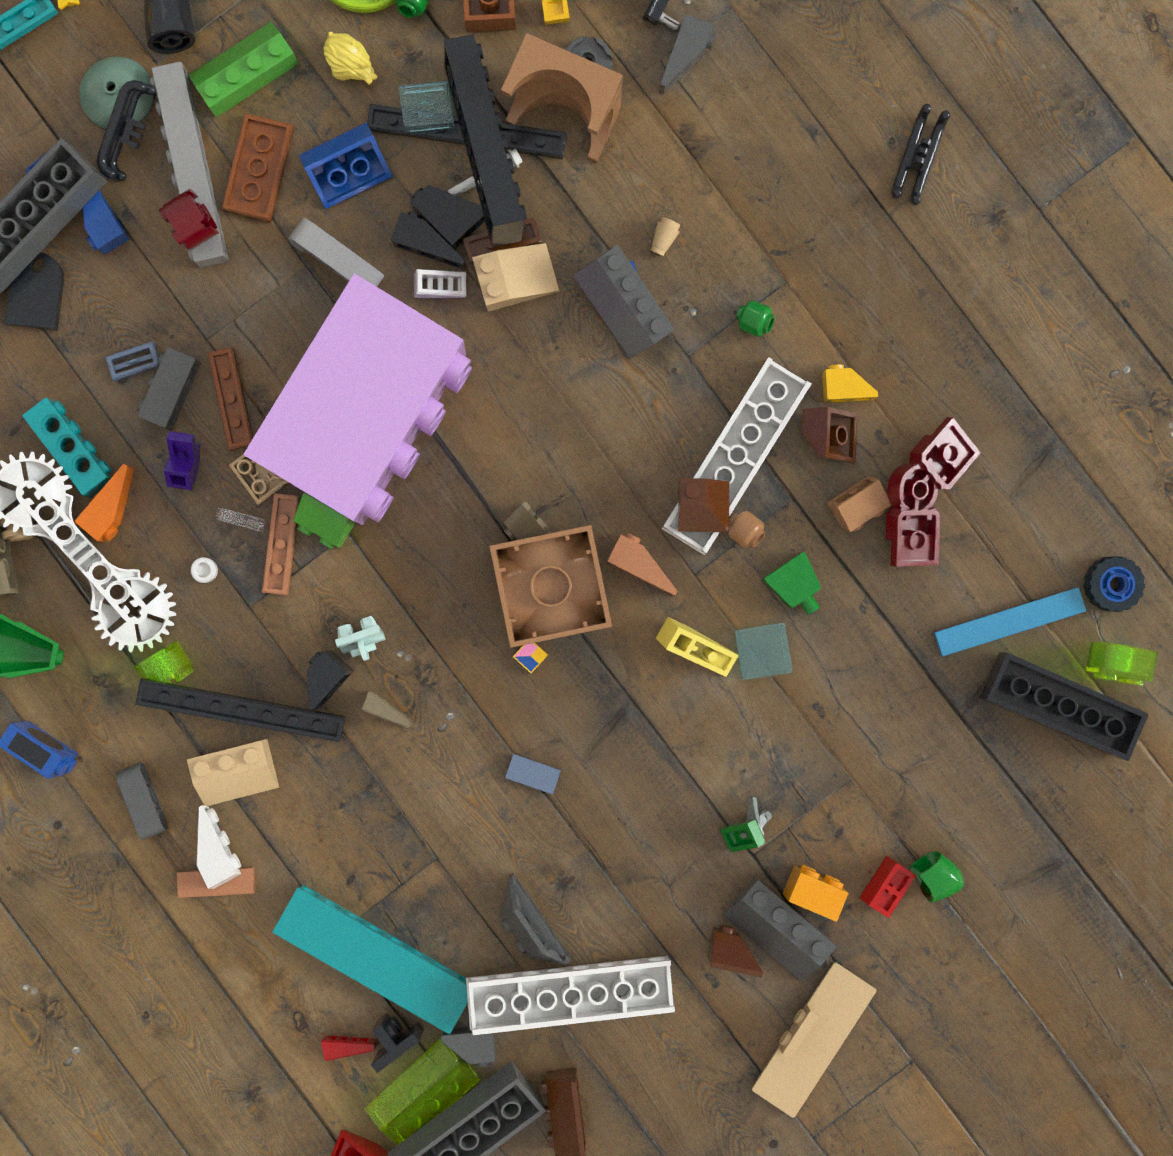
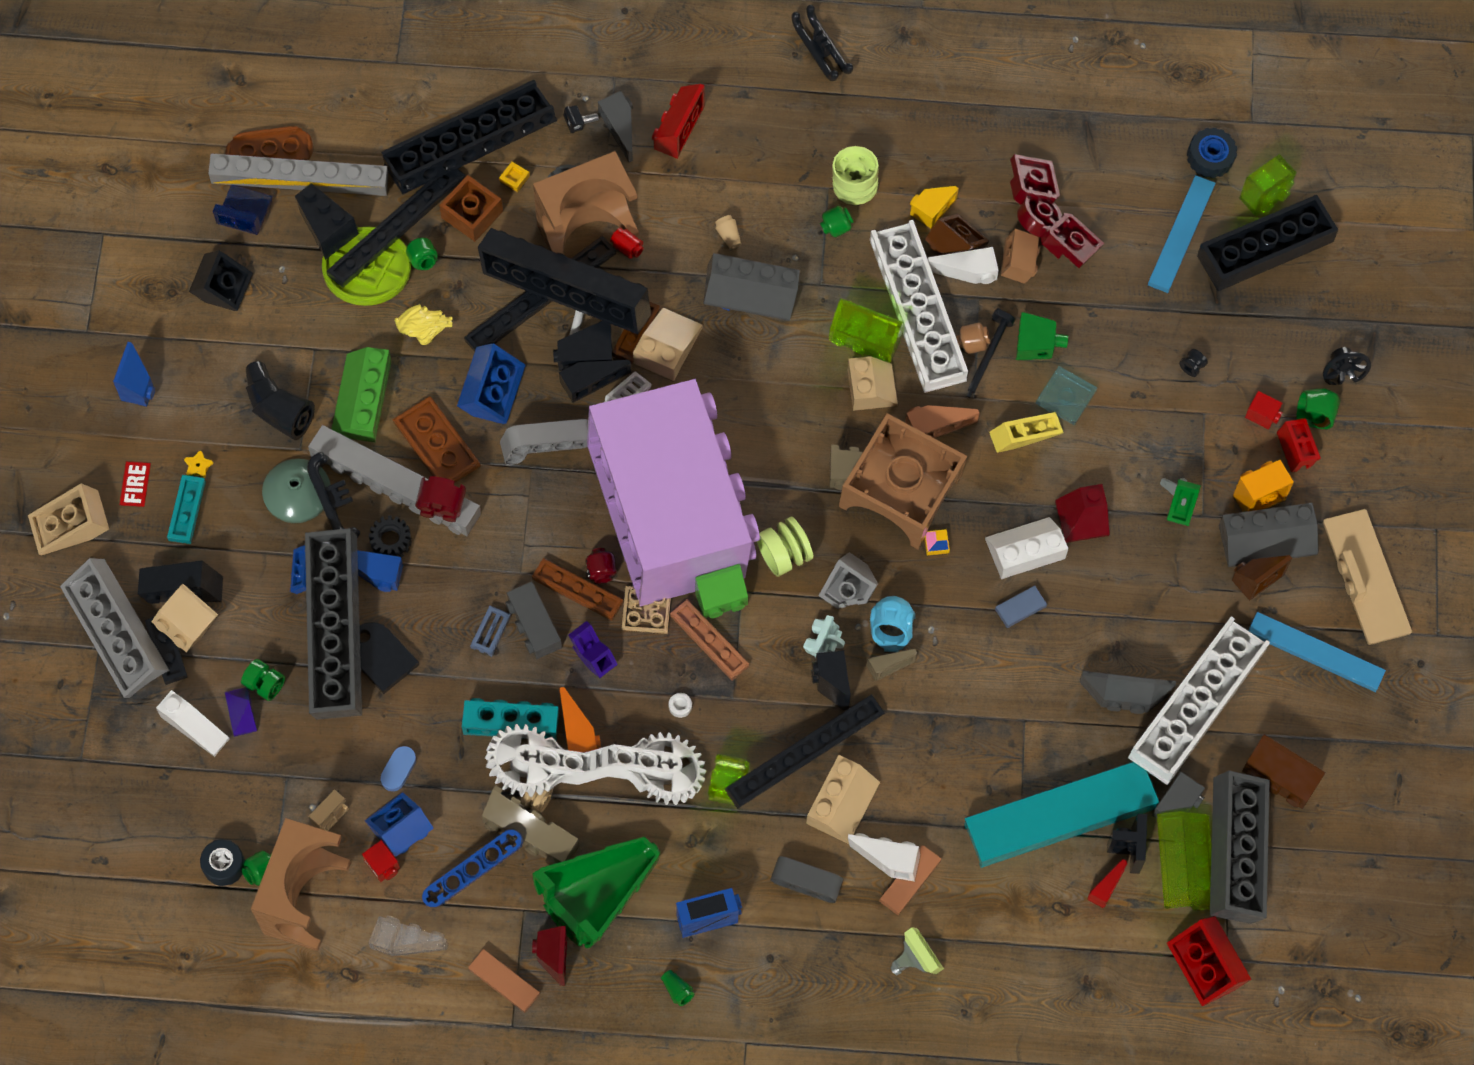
camera: 50 degrees left, 20 degrees down
clear piece [215,507,266,532] -> none
clear light blue tile [398,81,455,132] -> none
reddish brown slope [678,478,730,533] -> none
none -> black tyre [369,515,412,558]
none -> dark red head [585,548,617,583]
none -> red brick [610,228,644,259]
none -> red slope [652,84,705,159]
none -> yellowish green wheel [757,517,813,577]
none -> light grey slope [818,552,878,609]
none -> clear neon green slope [829,298,903,363]
none -> yellowish green wheel [832,146,879,205]
none -> tan slope [847,356,898,411]
none -> medium azure helmet [870,596,915,653]
none -> yellowish green piece [891,927,944,976]
none -> white slope [928,247,999,284]
none -> black piece [966,308,1015,398]
none -> white slope [985,517,1068,579]
none -> dark red slope [1055,484,1110,543]
none -> black wheel [1179,349,1208,377]
none -> red brick [1245,391,1283,430]
none -> dark azure tile [1249,612,1386,692]
none -> black wheel [1323,347,1371,385]

